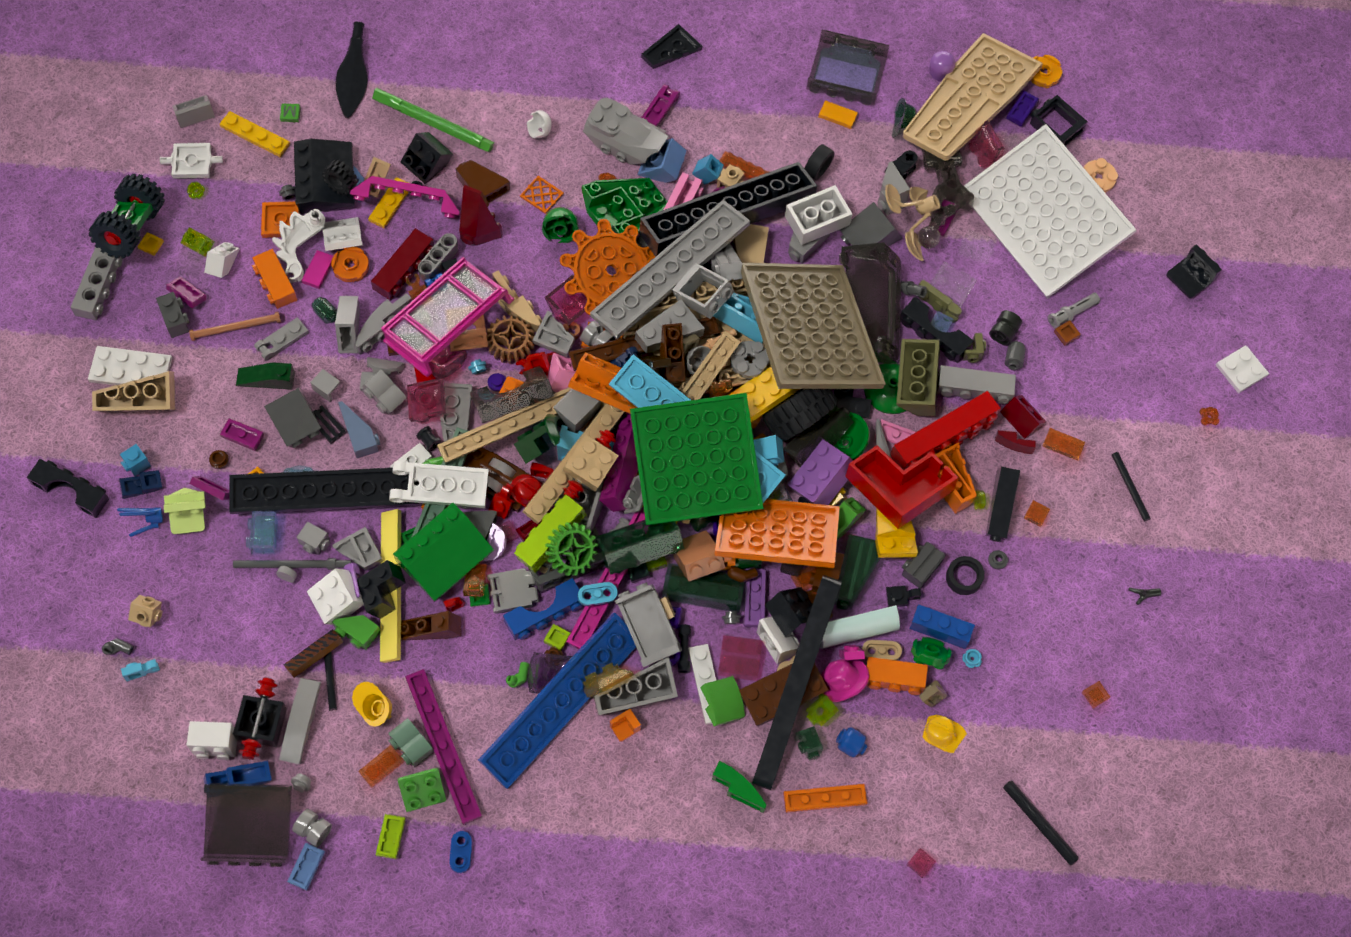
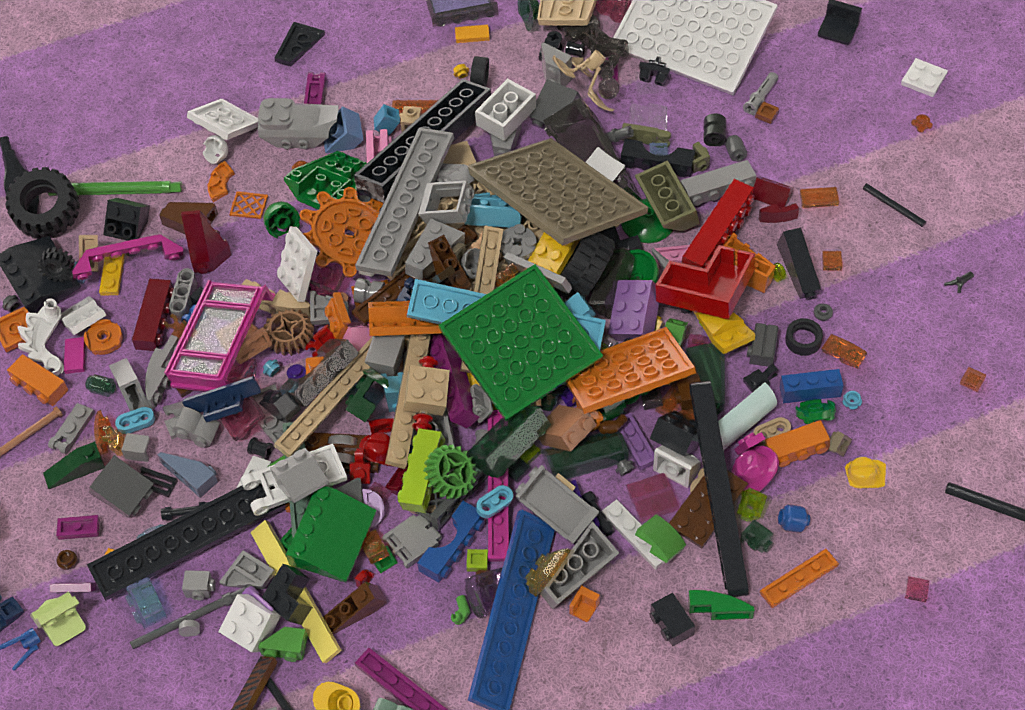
camera: 20 degrees left, 10 degrees down
none -> black tyre [5,167,80,239]
none -> clear orange slope [94,410,111,455]
none -> clear yellow plate [102,426,125,456]
none -> medium azure plate [115,407,155,434]
none -> black bar [161,502,208,521]
none -> dark blue bracket [182,376,261,423]
none -> white plate [187,99,258,140]
none -> orange tile [207,161,235,202]
none -> black slope [259,390,301,422]
none -> light grey slope [270,448,329,503]
none -> white plate [277,226,317,302]
none -> orange plate [325,292,351,340]
none -> yellow plate [453,64,469,79]
none -> light grey tile [503,252,572,293]
none -> black bush [565,40,585,58]
none -> white sticker [586,147,625,182]
none -> black hips [639,56,671,86]
none -> black brick [649,592,695,646]
none -> clear pink plate [687,334,708,353]
none -> clear orange slope [821,334,867,368]

